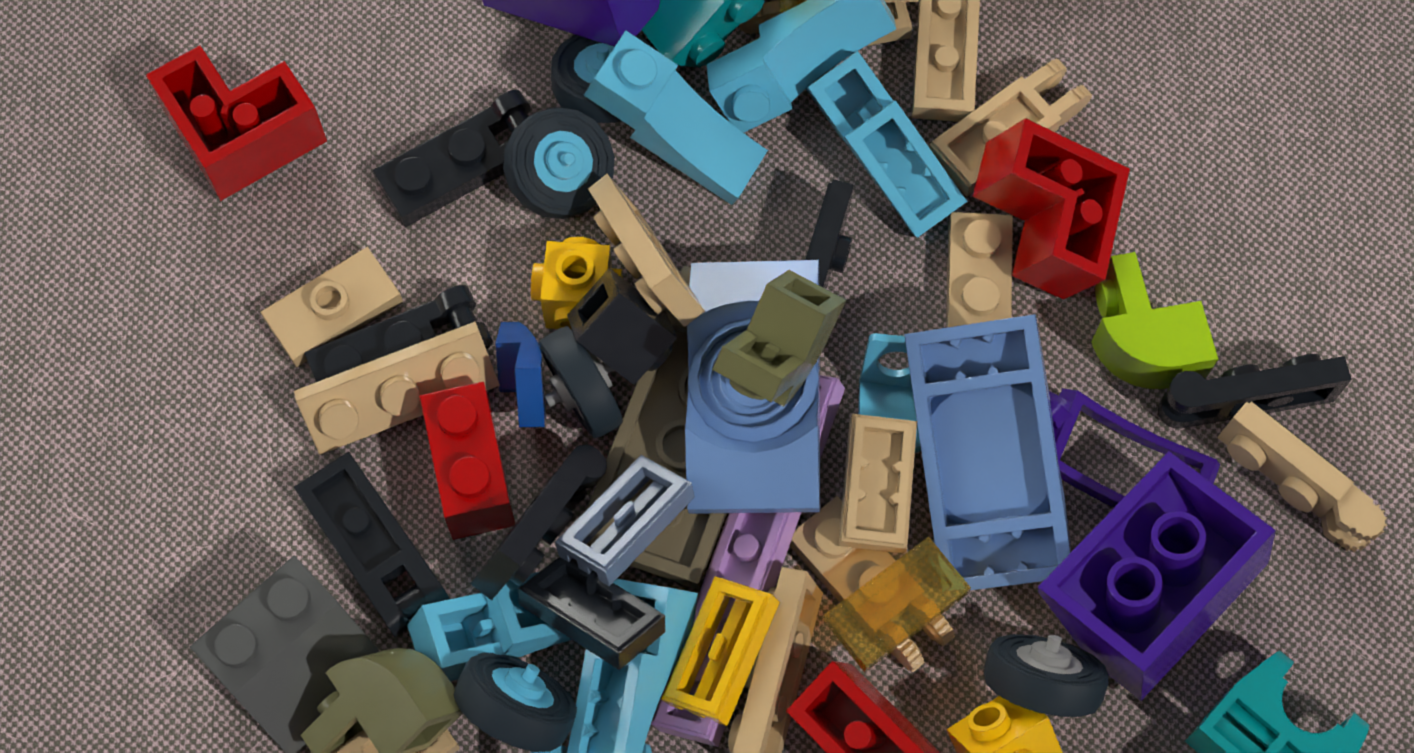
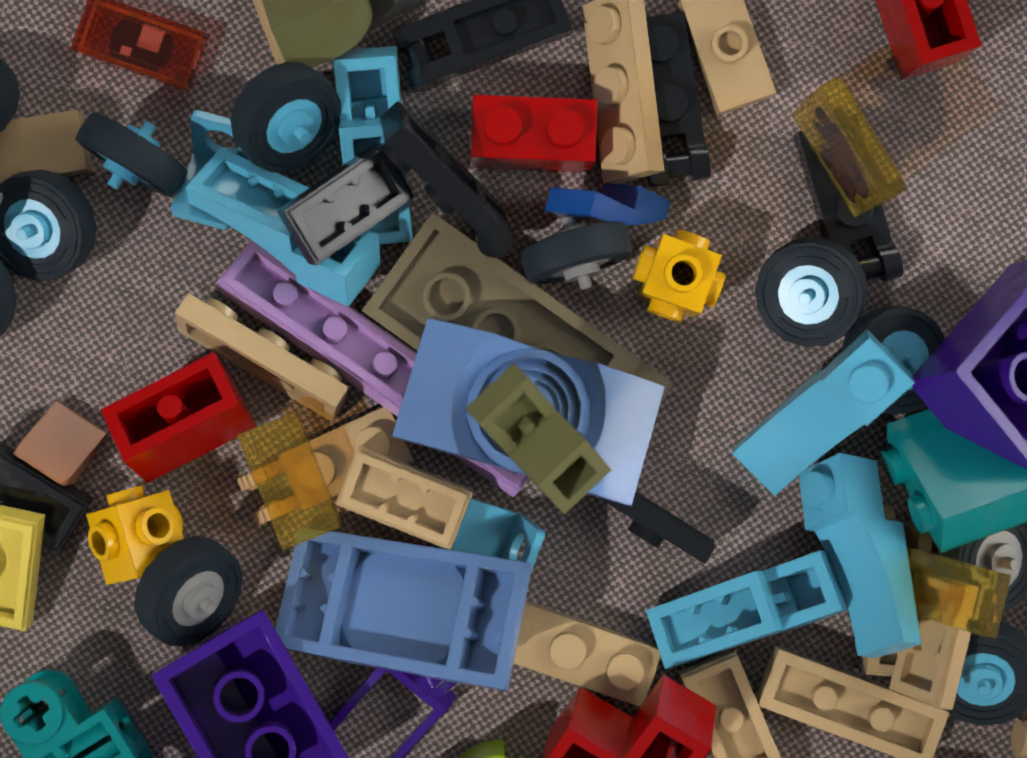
camera: 105 degrees right, 20 degrees up
sand blue tile [555,455,695,586] -> none
black brick [567,268,677,385] -> none
tan plate [588,174,705,327] -> none
yellow tile [661,576,780,726] -> none
none -> clear yellow tile [792,76,906,217]

